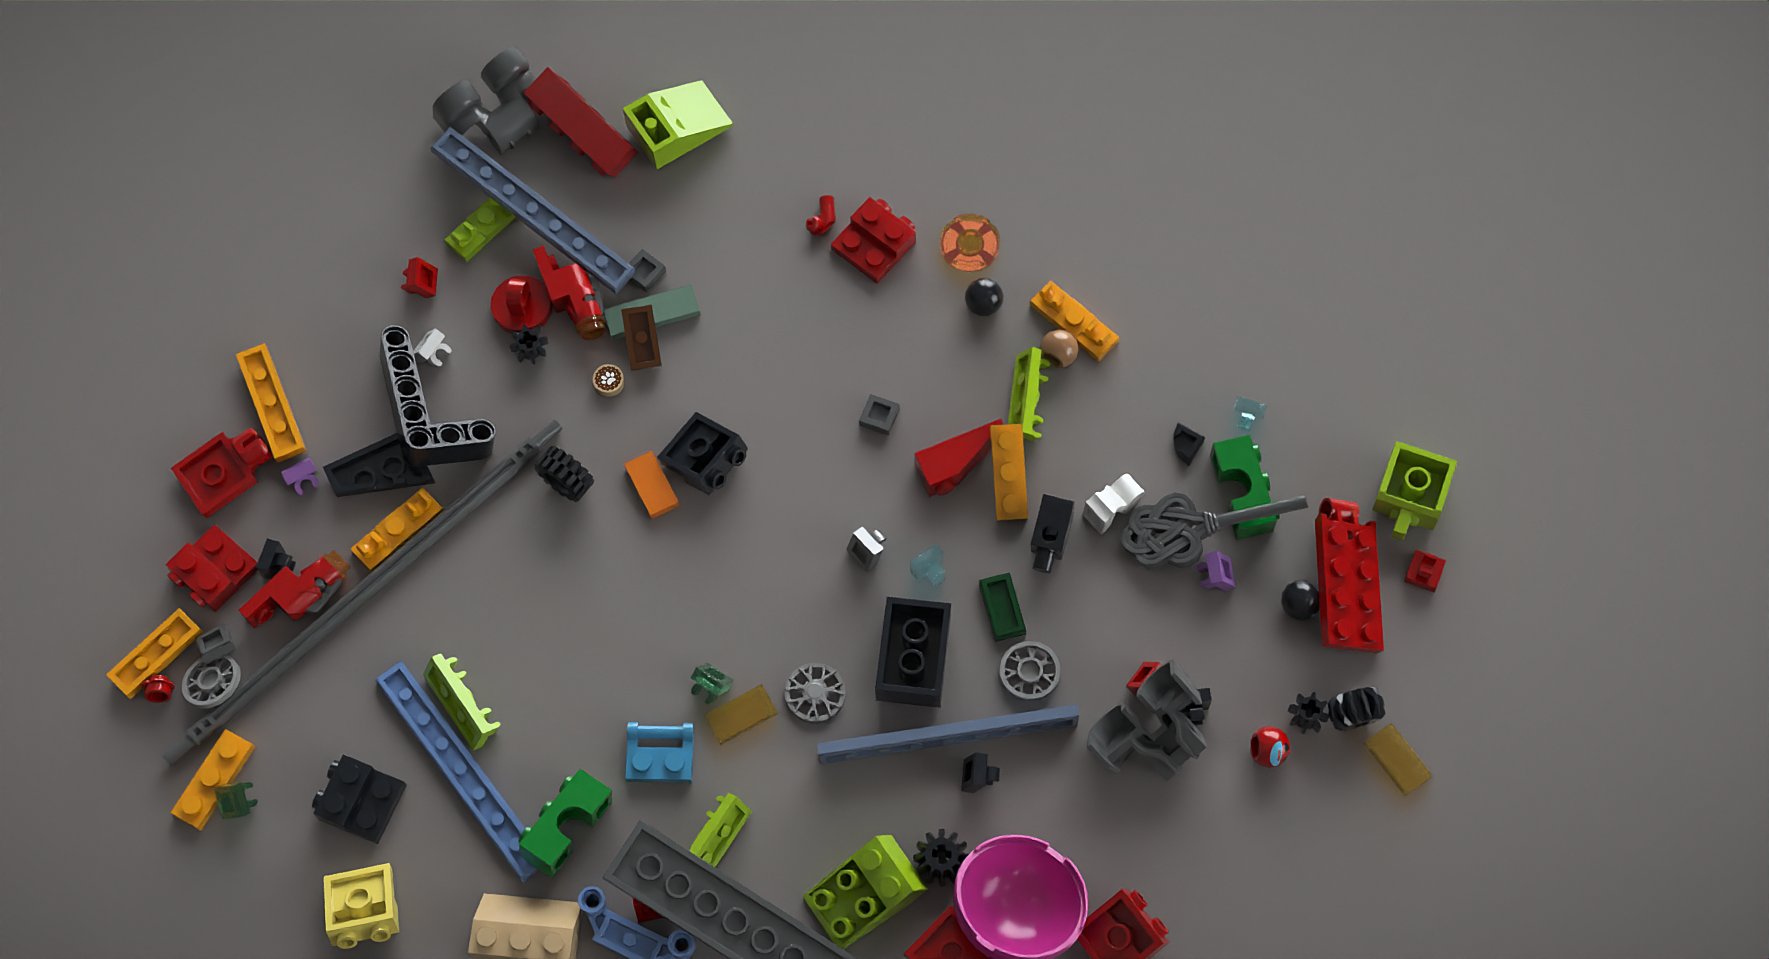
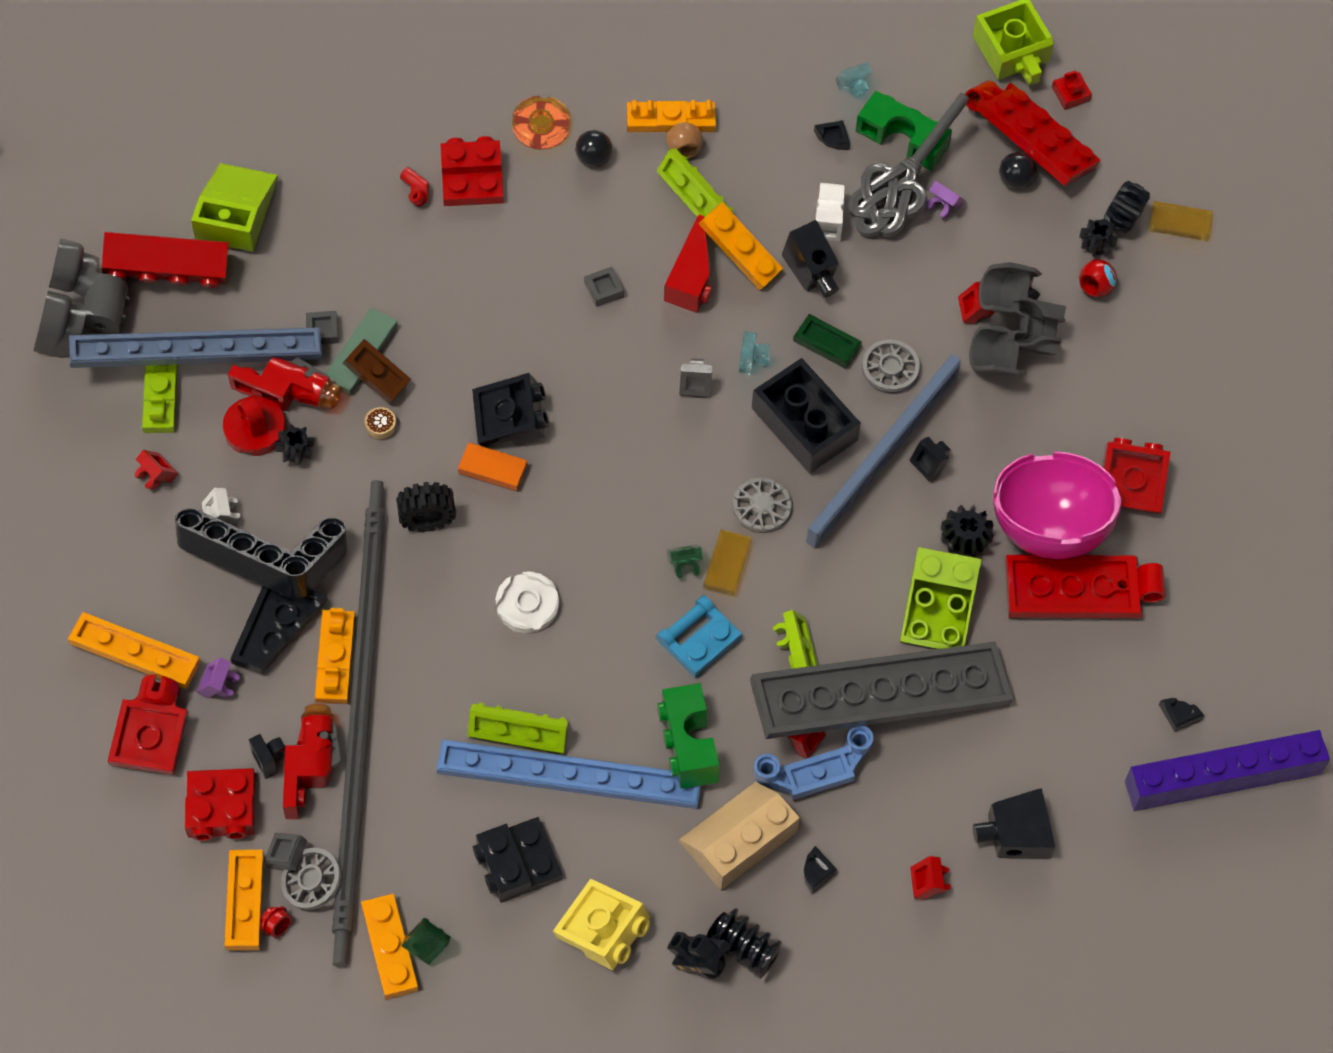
camera: 50 degrees left, 5 degrees down
none -> white tile [495,571,559,634]

